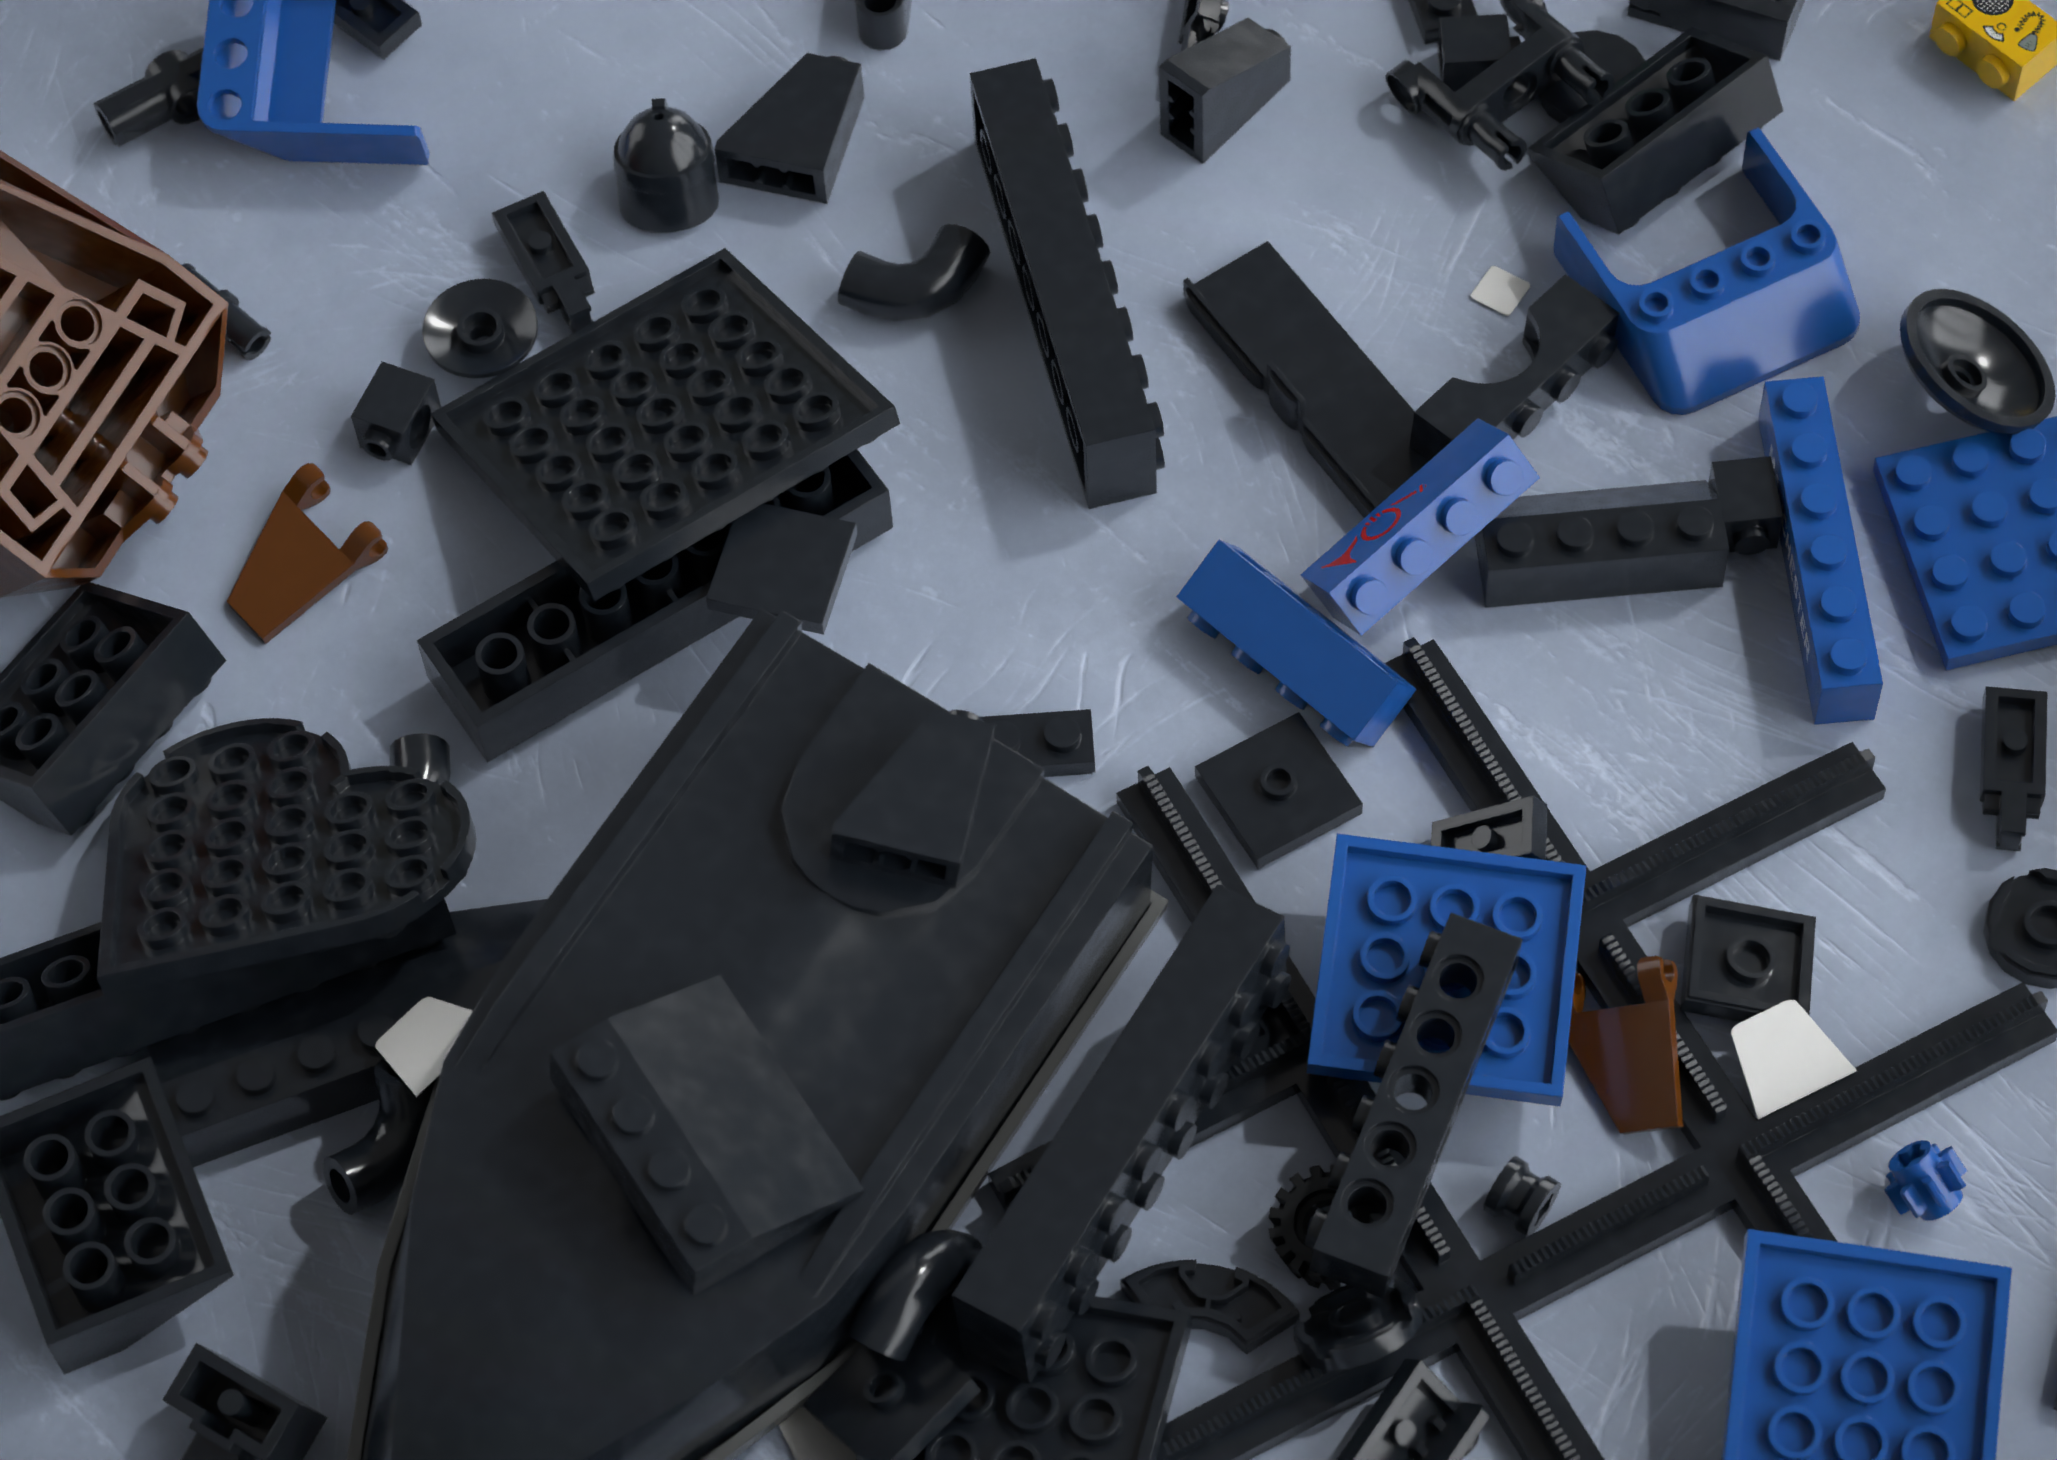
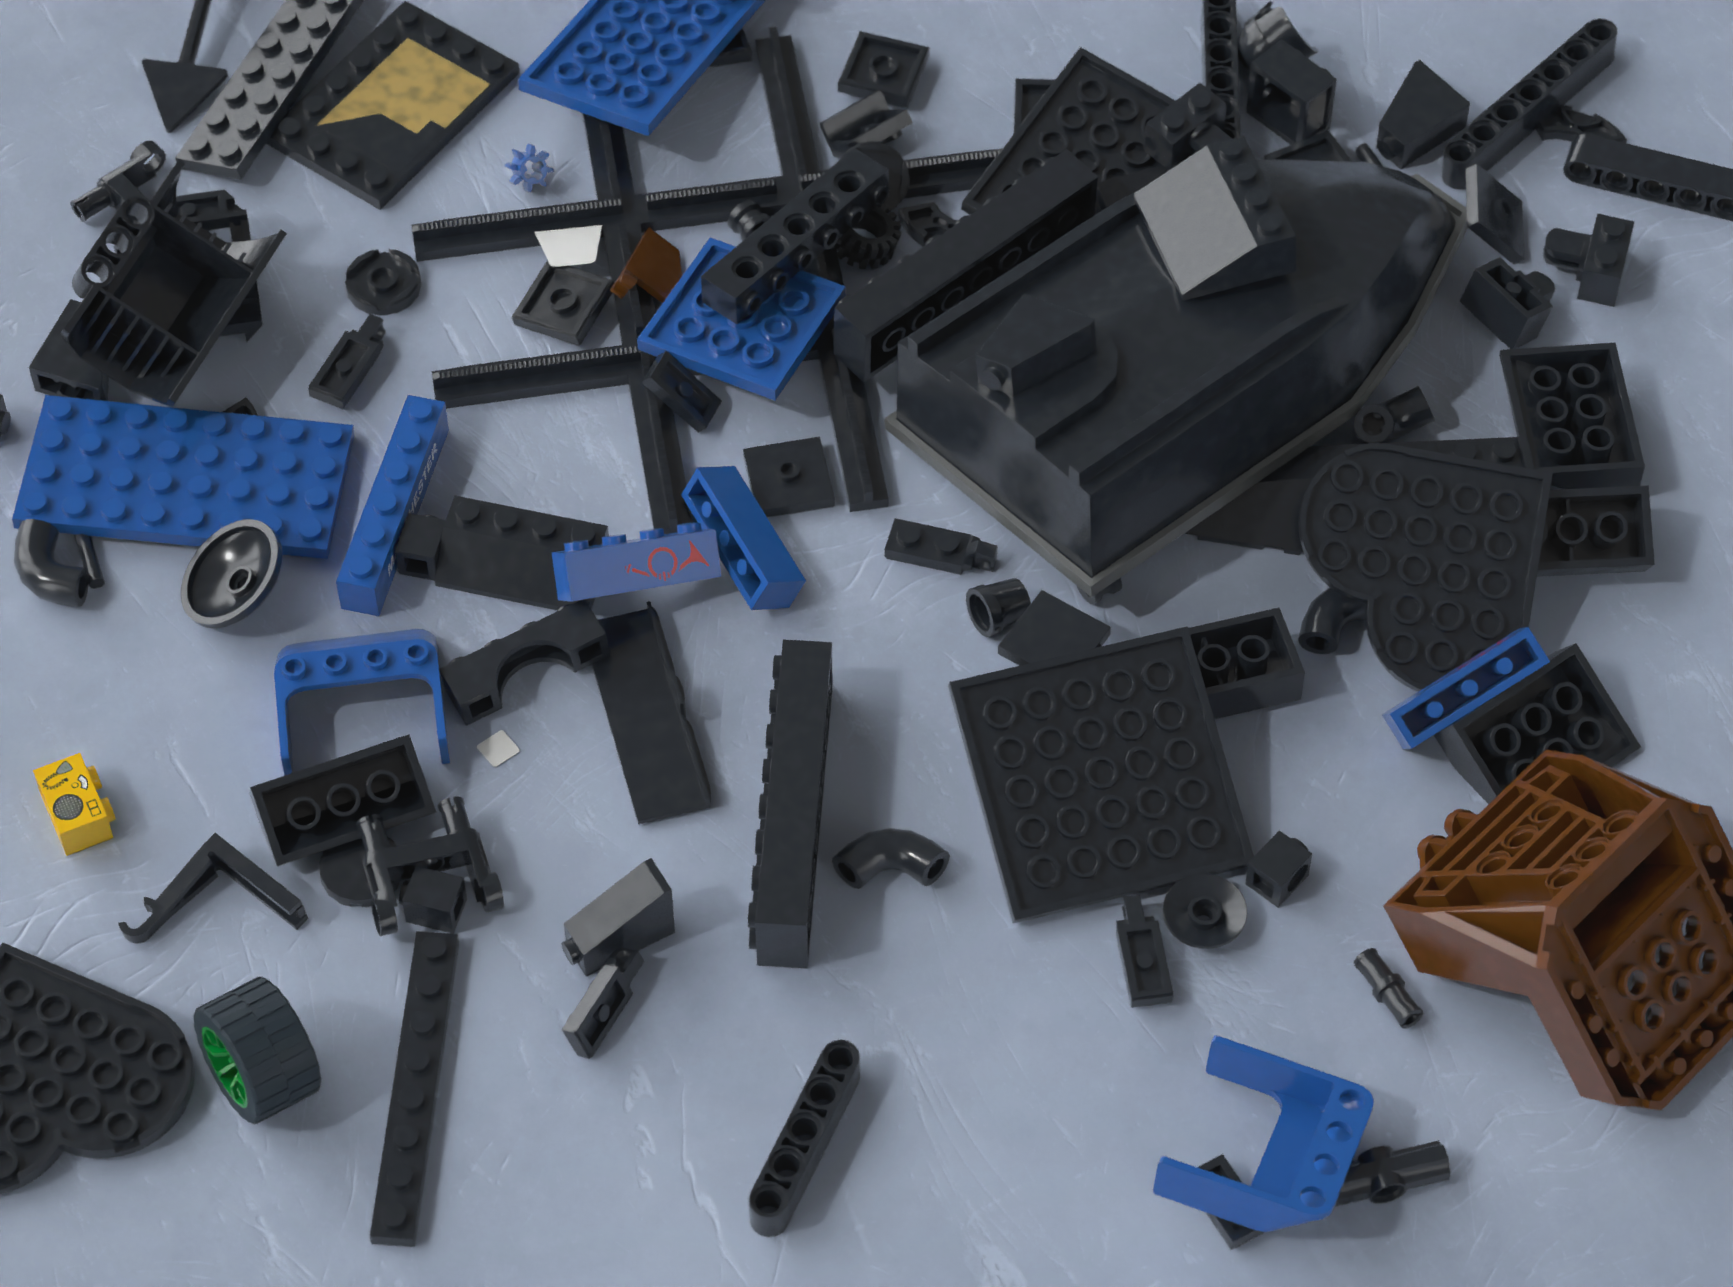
camera: 165 degrees left, 5 degrees down
reddish brown flag [227,463,388,644] -> none
white sticker [375,997,473,1097] -> none
black helmet [613,98,719,233] -> none
black slope [714,53,865,204] -> none
none -> black piece [966,578,1031,637]
none -> blue brick [1382,627,1550,750]

